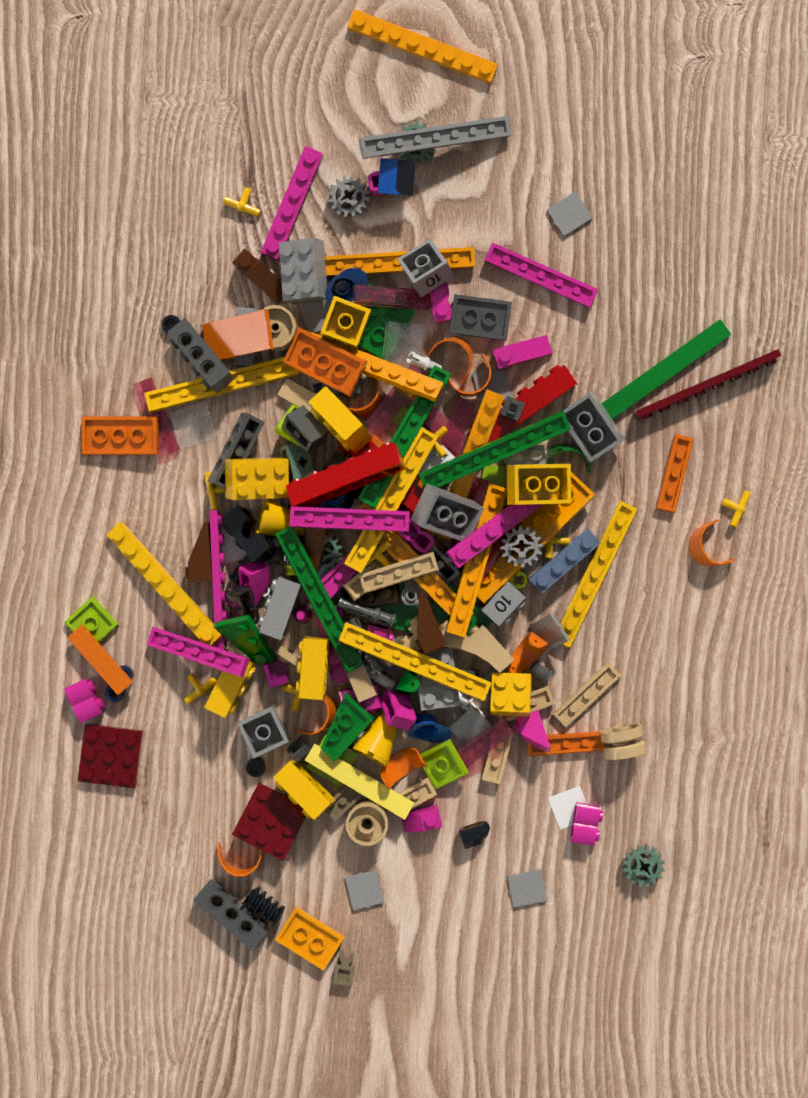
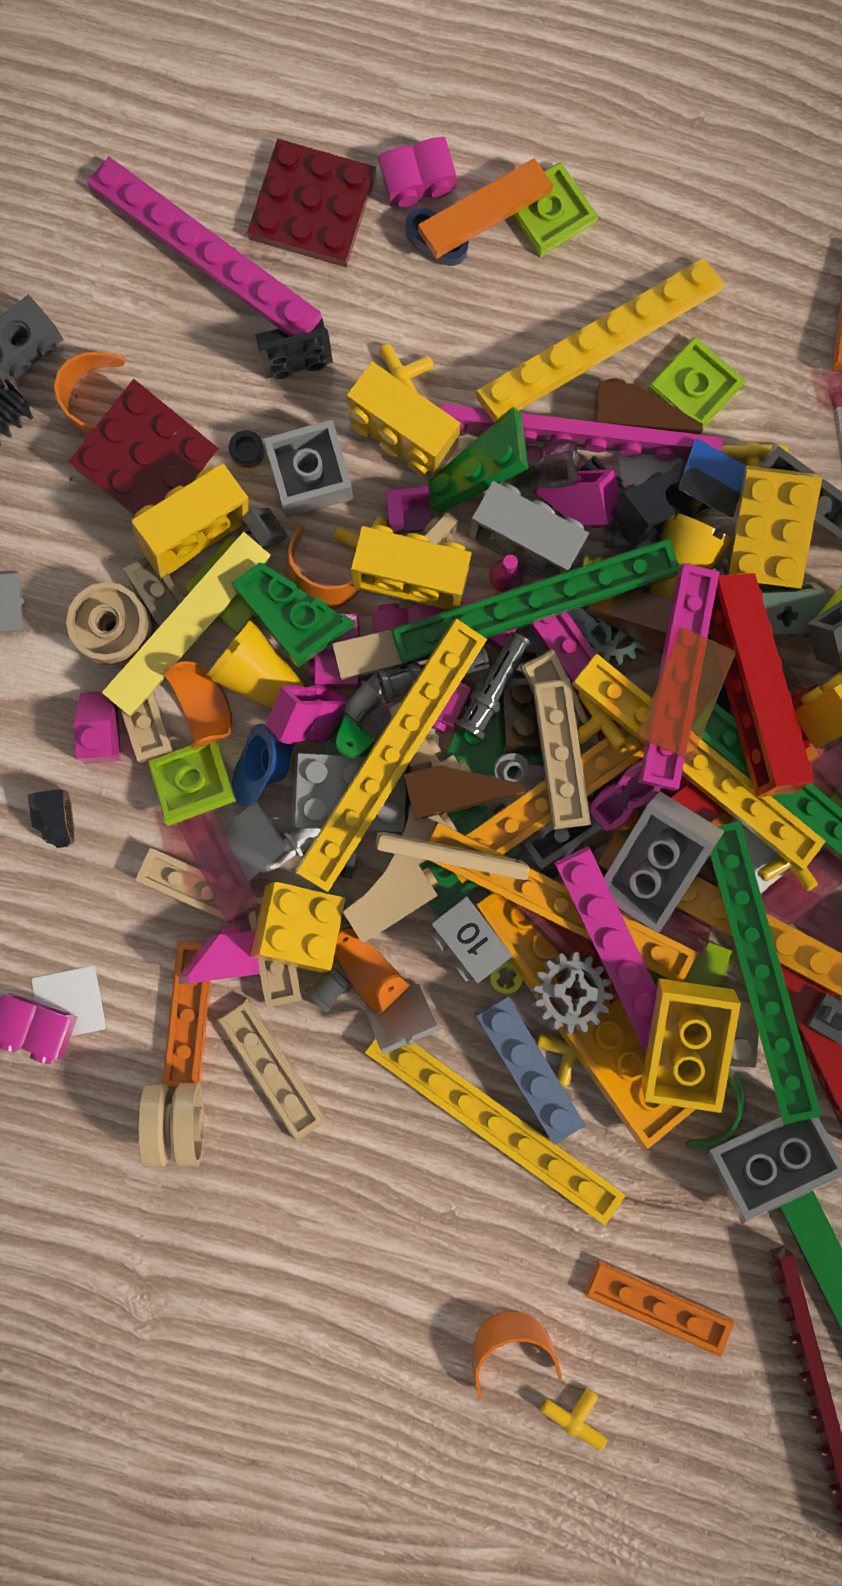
camera: 95 degrees right, 5 degrees down
dark pink plate [147,627,250,677] -> none
none -> dark pink plate [87,156,322,337]
none -> black bracket [255,318,333,379]
none -> tan tile [375,831,530,881]
none -> clear orange piece [637,627,736,761]
none -> lime tile [647,336,746,429]
none -> sticker [679,438,745,518]

